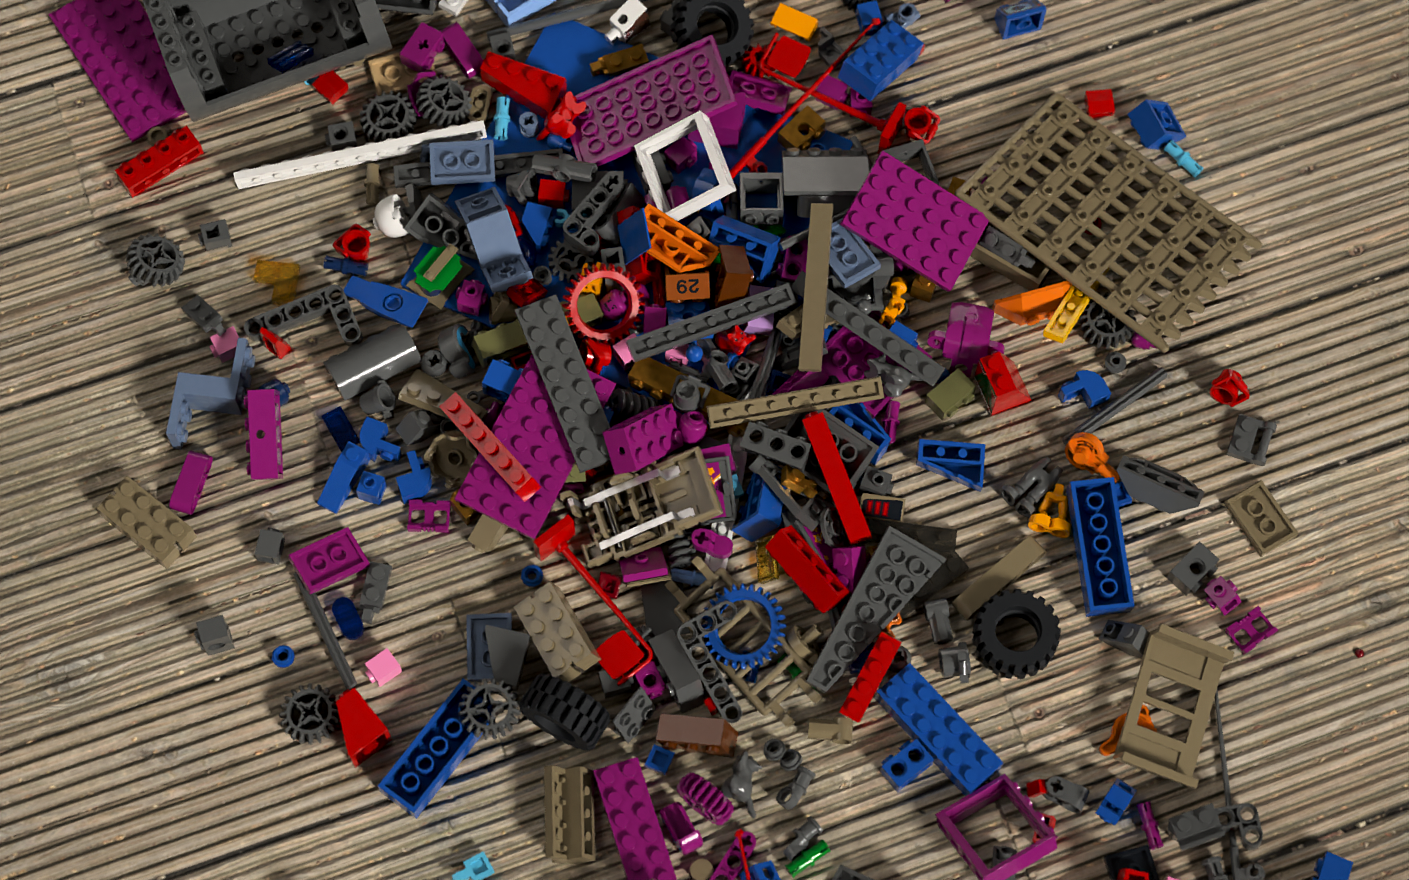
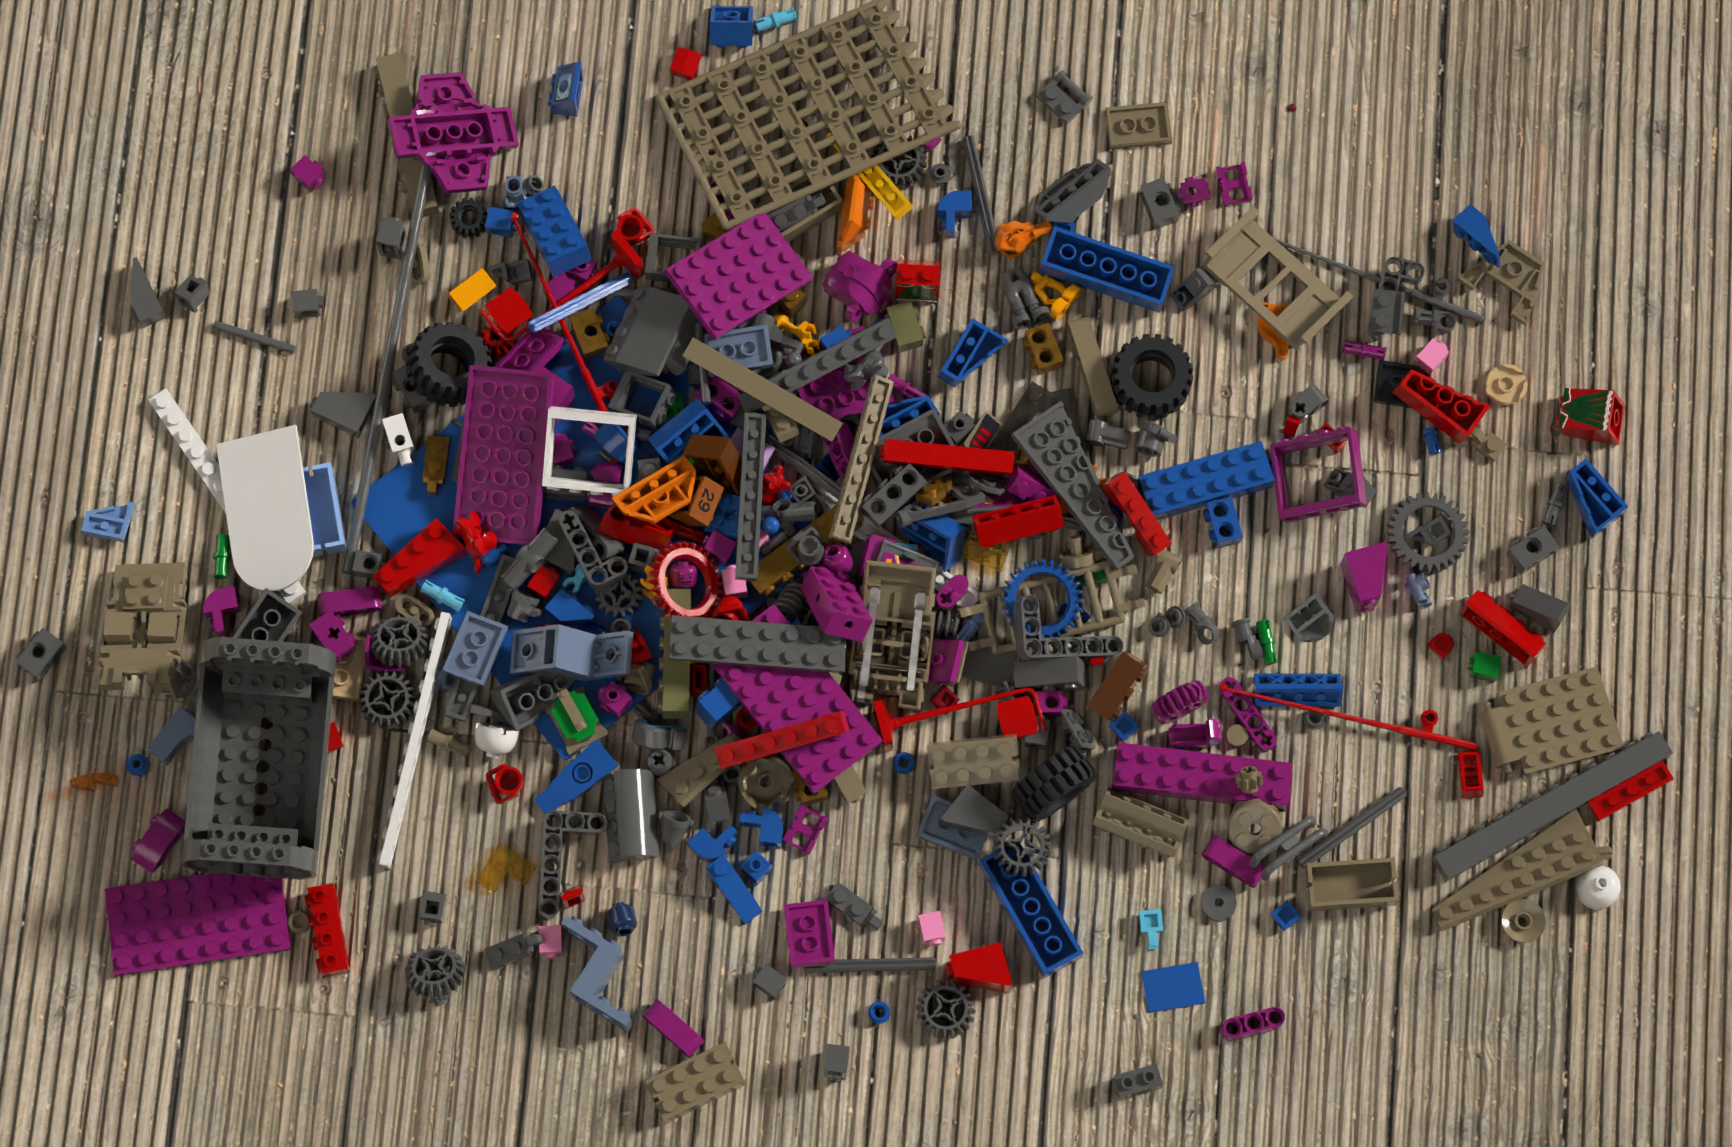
camera: 65 degrees left, 5 degrees up
magenta brick [244,389,284,480] -> none
clear blue tile [268,41,314,73] -> none
clear blue tile [321,406,360,452] -> none
dark blue pin [323,255,369,277] -> none
dark grey brick [325,121,358,152] -> none
clear blue tile [332,597,364,640] -> none
sand blue bush [519,112,539,138] -> none
blue window [617,208,651,265] -> none
dark grey animal [721,751,763,819] -> none
blue brick [1095,778,1137,826] -> none
red piece [1209,369,1250,407] -> none
none -> dark grey plate [523,175,544,196]
none -> axle [528,272,633,333]
none -> pearl gold brick [1022,323,1063,375]

